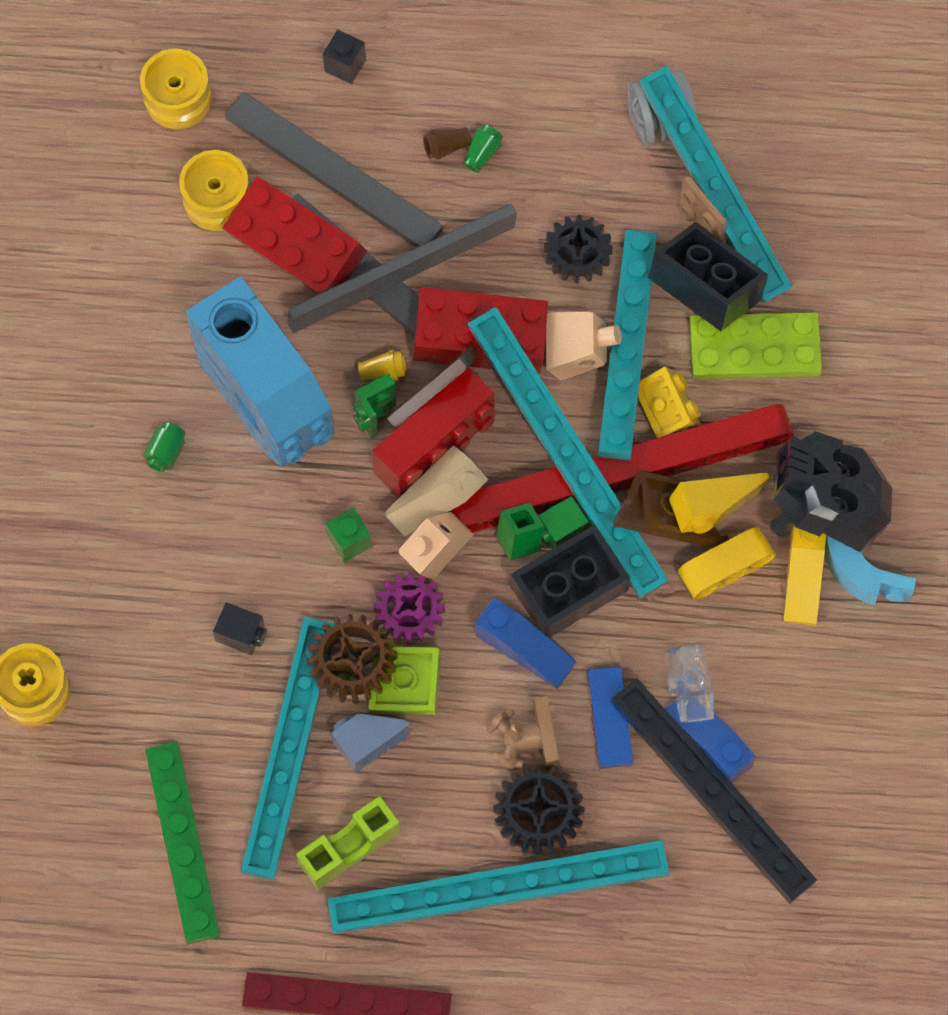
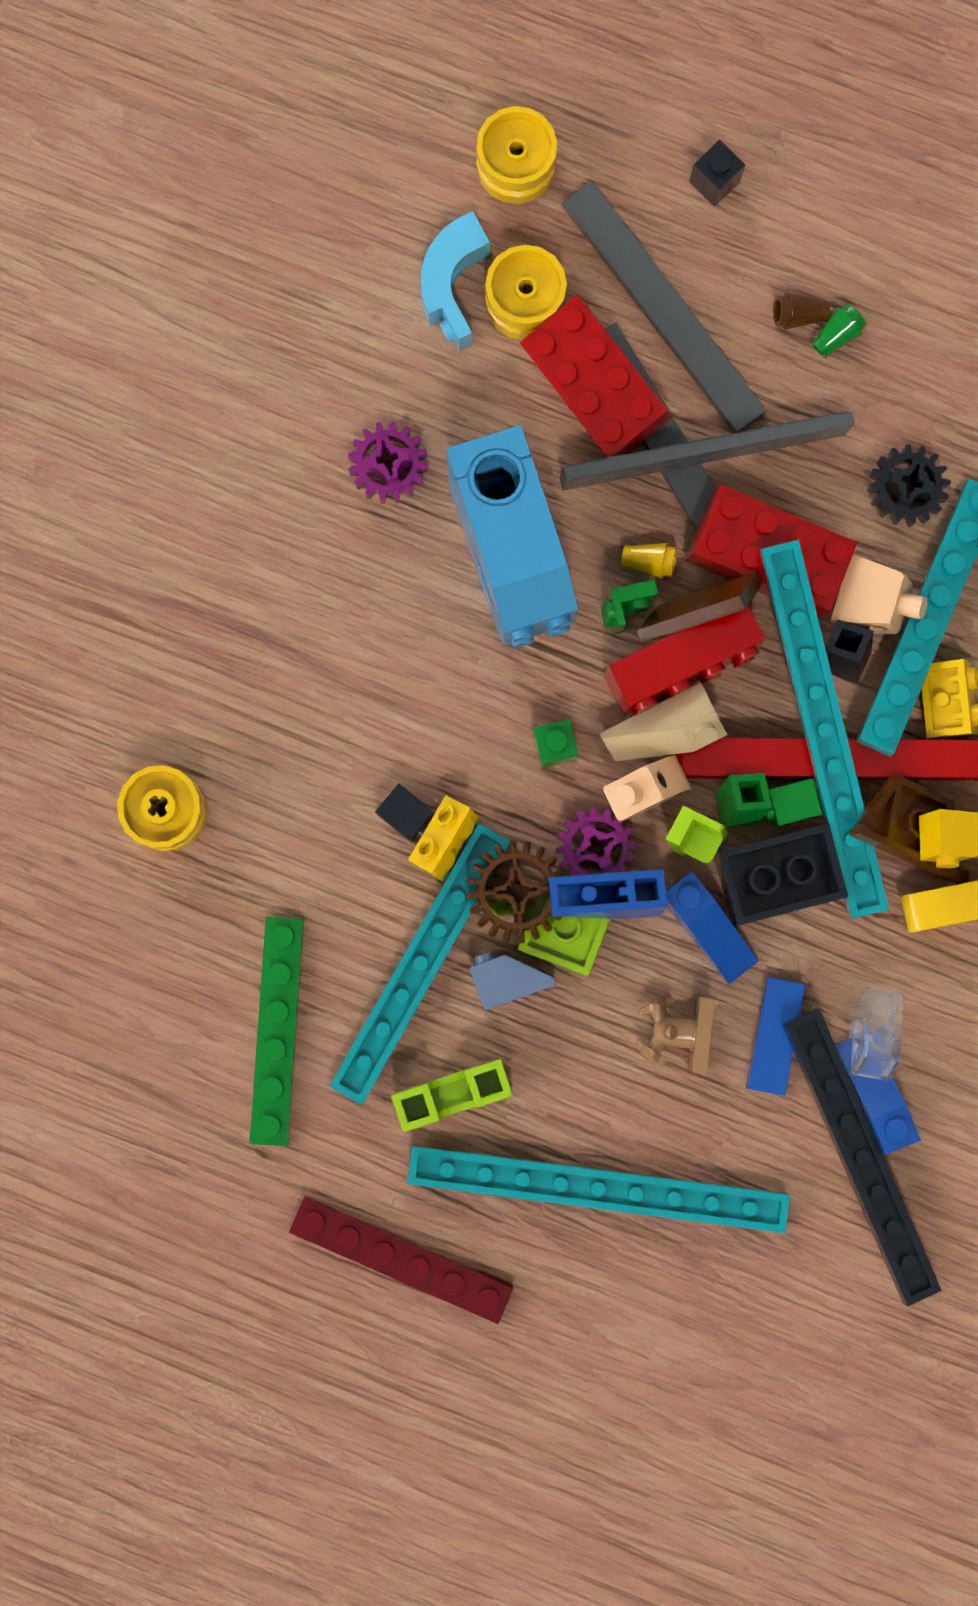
camera: 15 degrees right, 15 degrees up
green brick [143,422,186,472] -> none
black gear [493,764,585,856] -> none
none -> magenta gear [348,422,428,504]
none -> yellow bracket [408,795,480,881]
none -> medium azure arch [420,211,490,351]
none -> blue slope [548,869,668,919]
none -> lime panel [666,806,729,864]
none -> black brick [825,620,874,683]

